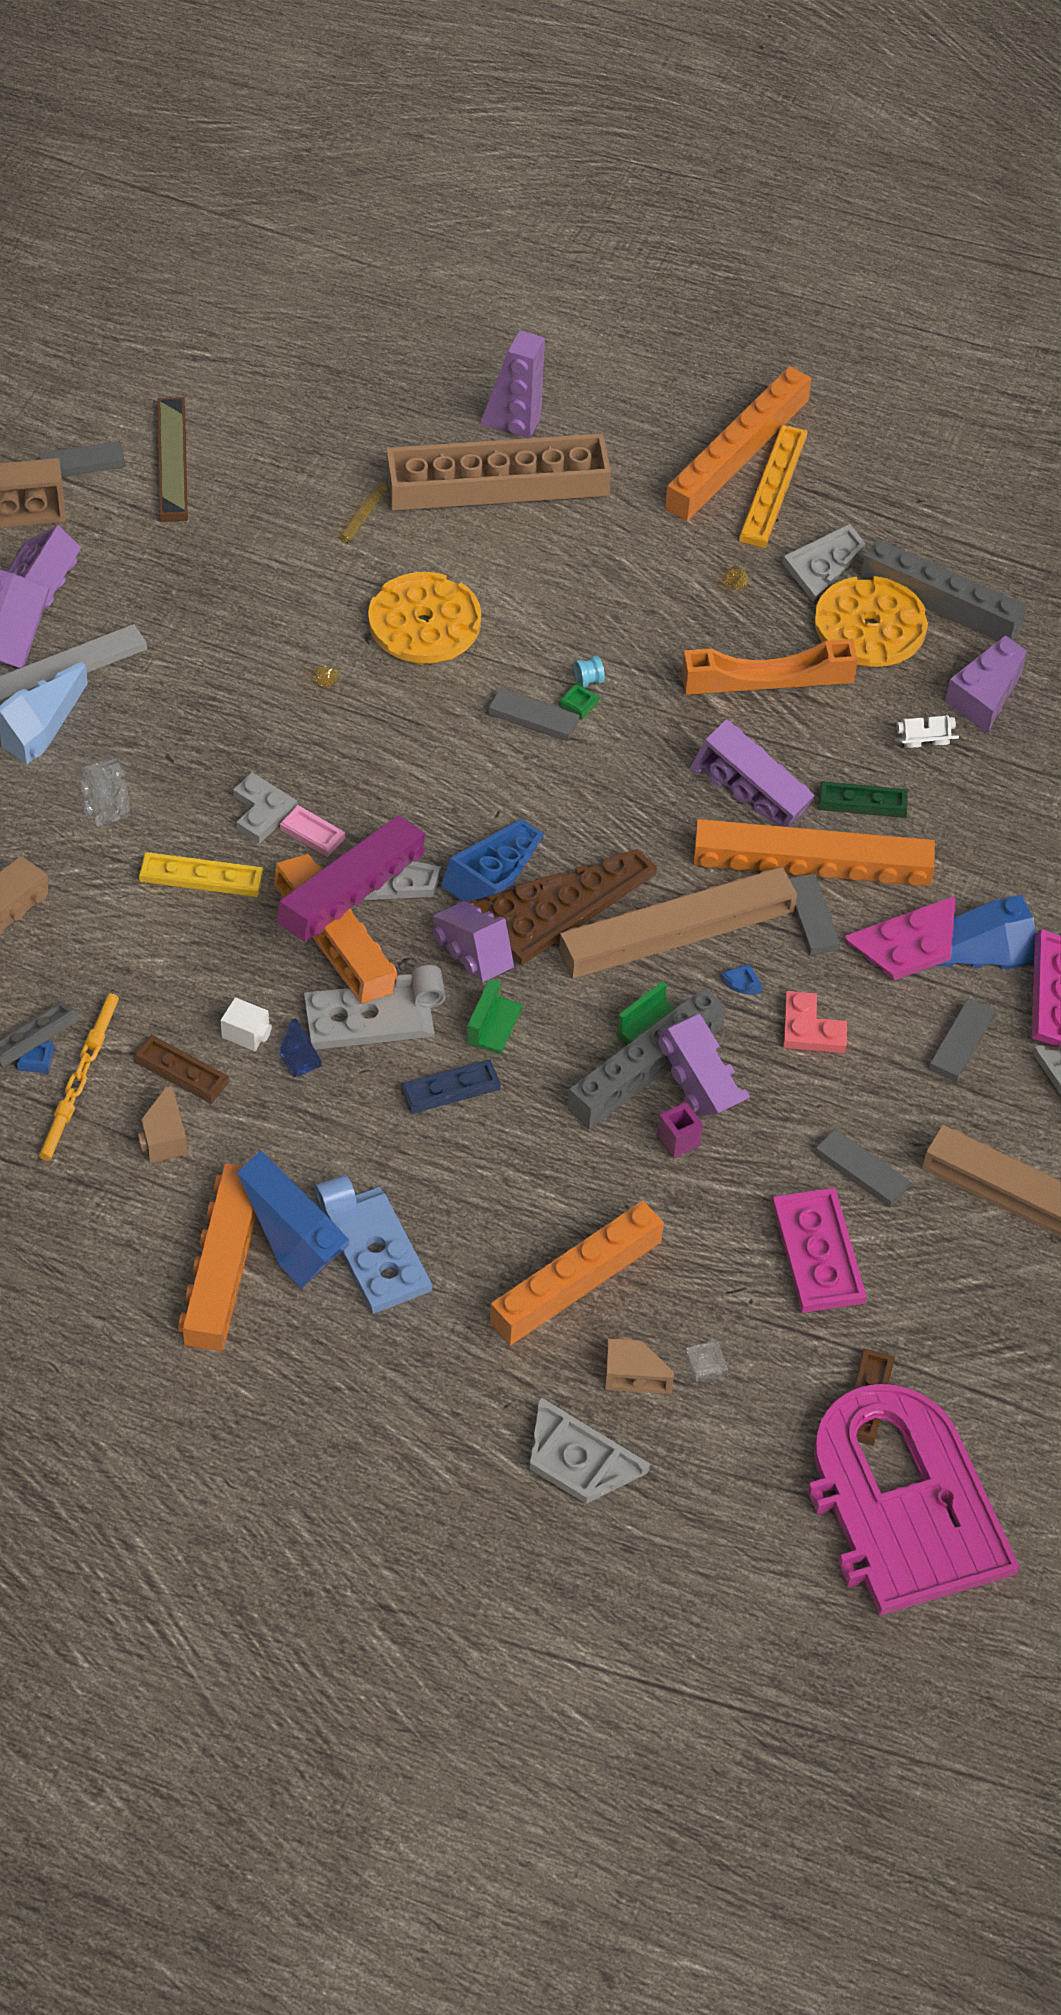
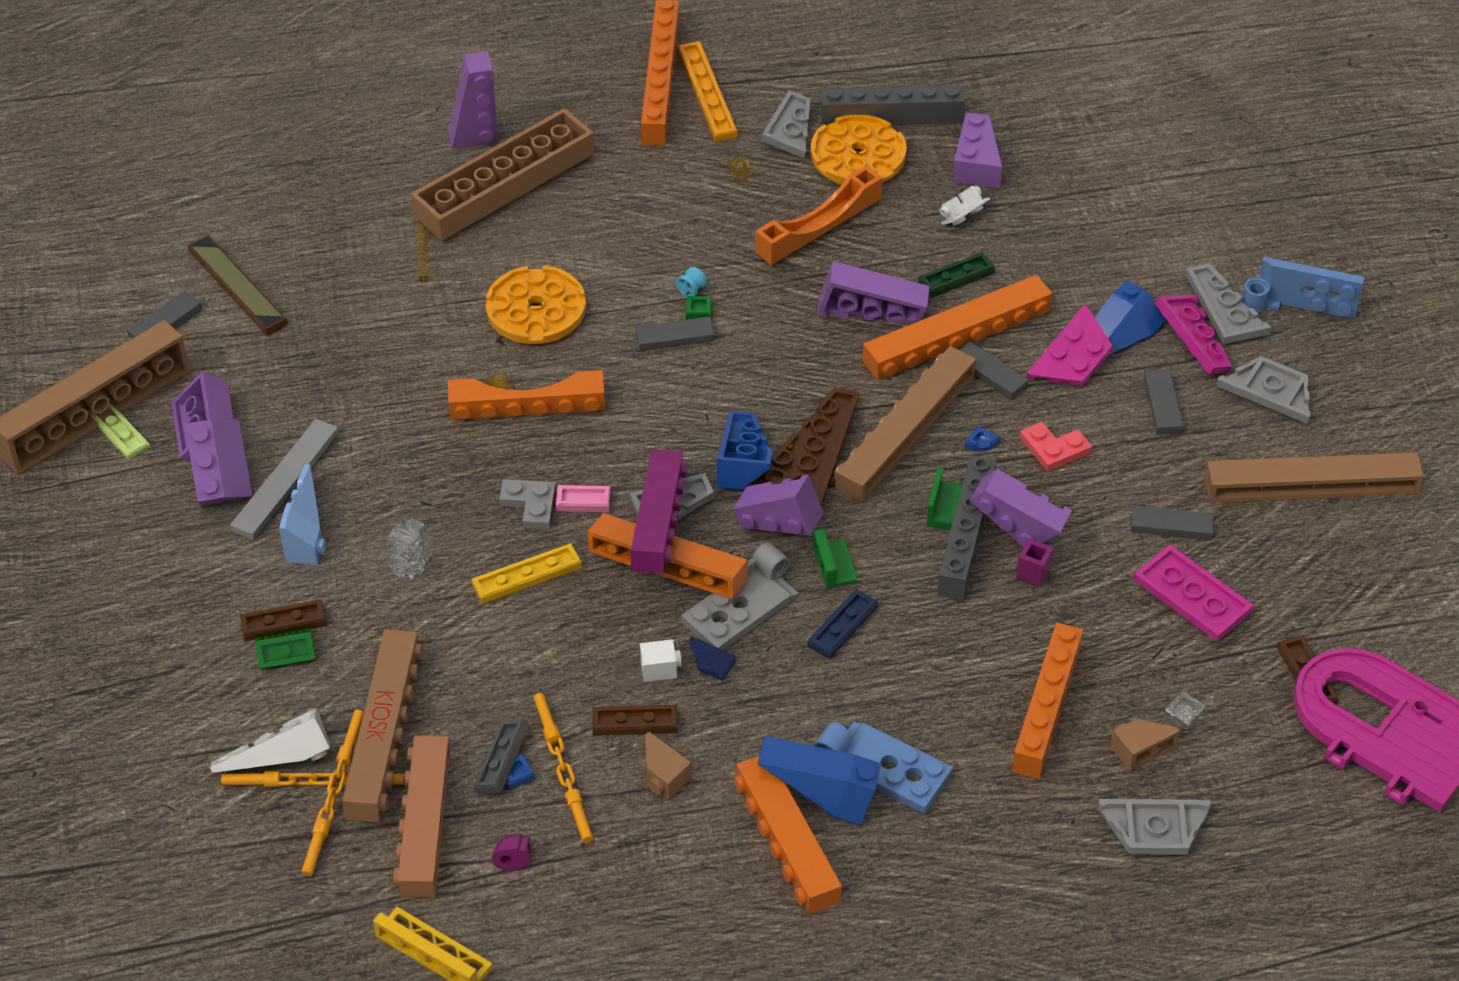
camera: 30 degrees left, 5 degrees down
none -> orange arch [448,370,605,420]

